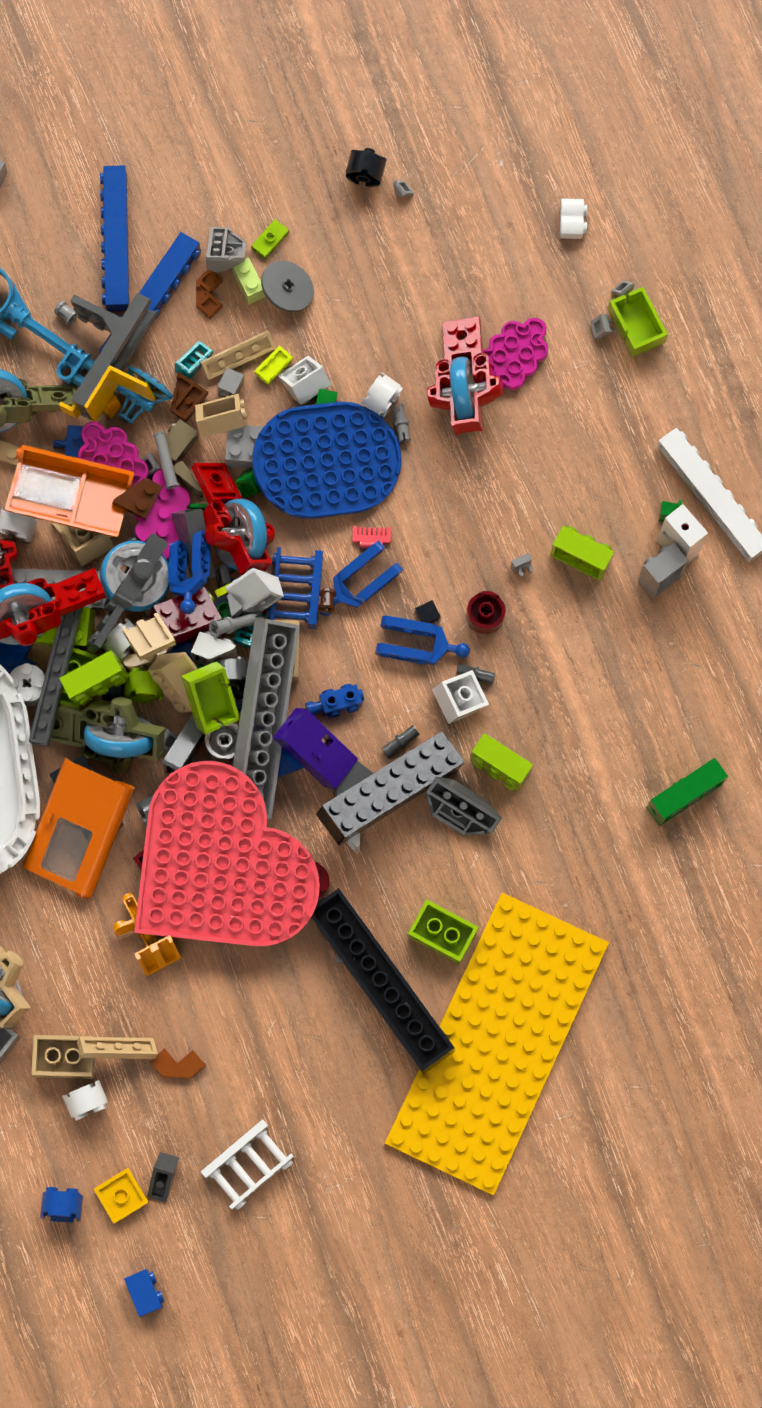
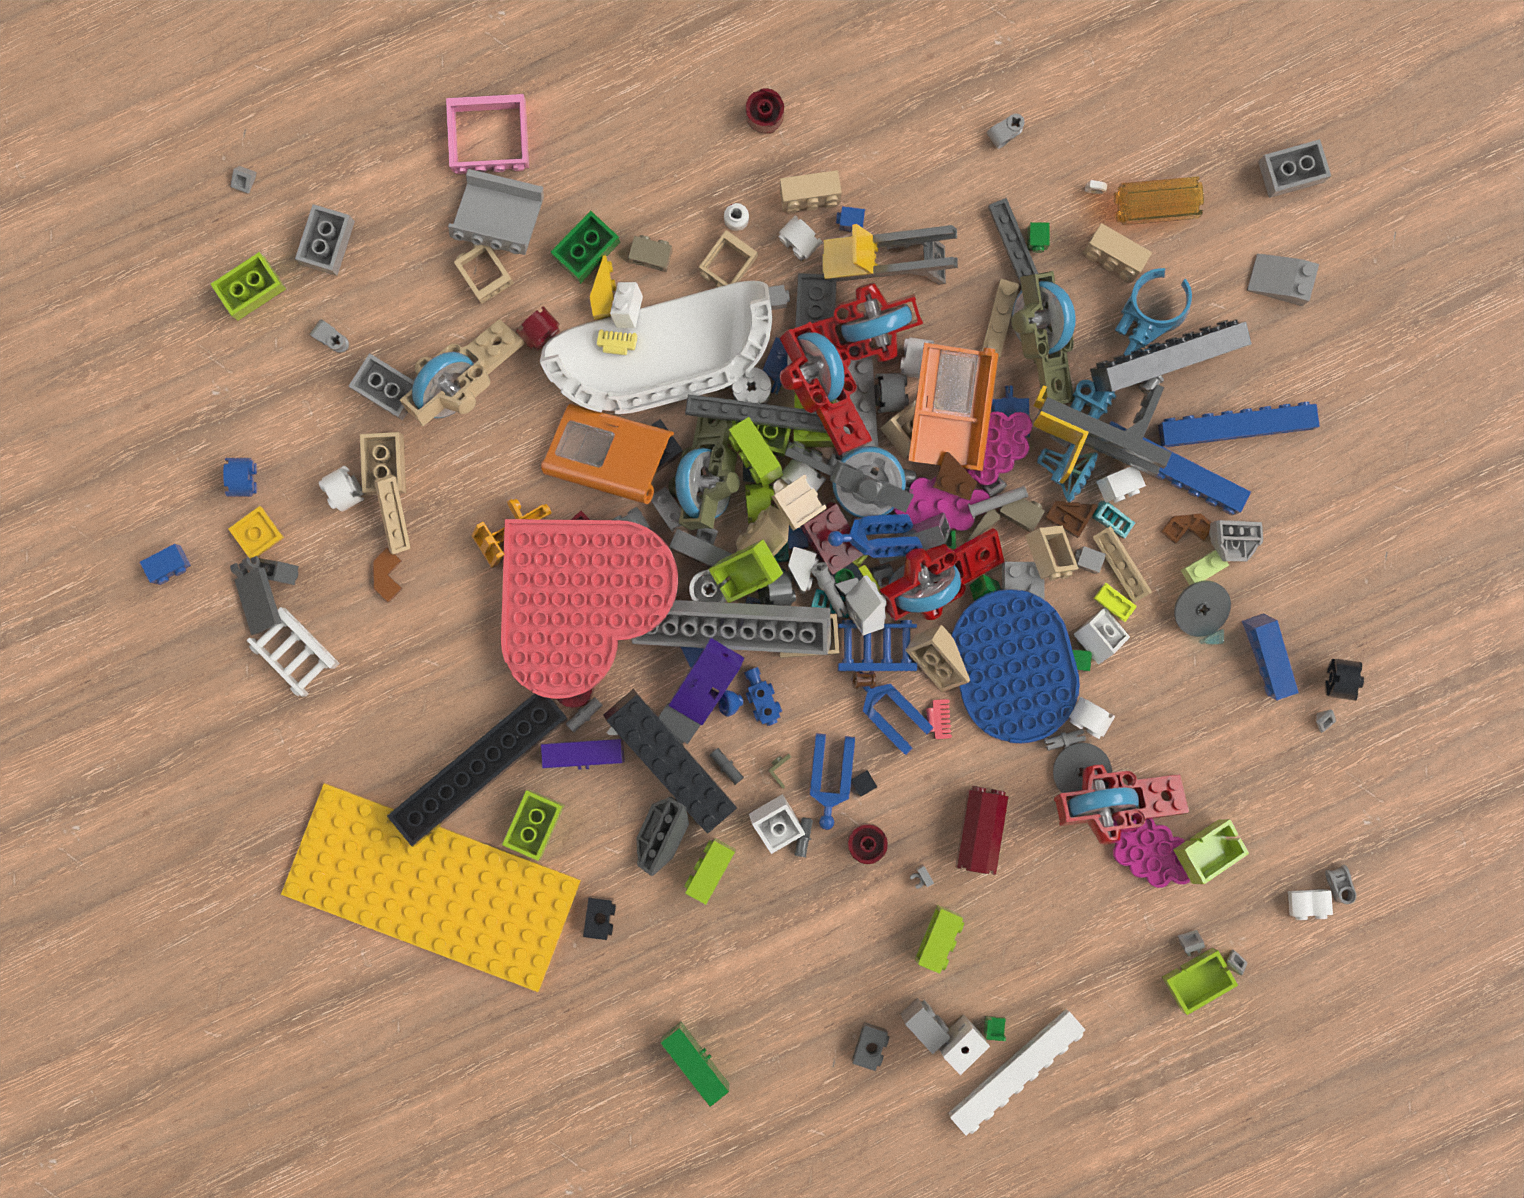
camera: 85 degrees right, 10 degrees up
light orange tile [103,394,123,420] -> none
lime plate [251,219,289,259] -> none
none -> dark grey tile [230,556,281,635]
none -> dark purple brick [541,739,625,770]
none -> light grey pin [566,697,603,732]
none -> black brick [583,895,616,940]
none -> light grey hinge [651,487,682,532]
none -> blue brick [718,690,743,717]
none -> olive bracket [768,753,791,789]
none -> dark grey brick [852,1022,890,1071]
none -> dark grey brick [874,373,909,413]
none -> tan slope [906,625,970,692]
none -> dark red brick [955,786,1009,875]
none -> dark grey piece [1053,743,1112,793]
none -> brick [1090,319,1252,392]
none -> white brick [1096,466,1146,503]
none -> lime piece [1173,819,1249,884]
none -> clear light blue slope [1200,629,1224,645]
none -> blue wedge [1242,613,1299,701]
none -> light grey piece [1325,864,1357,904]

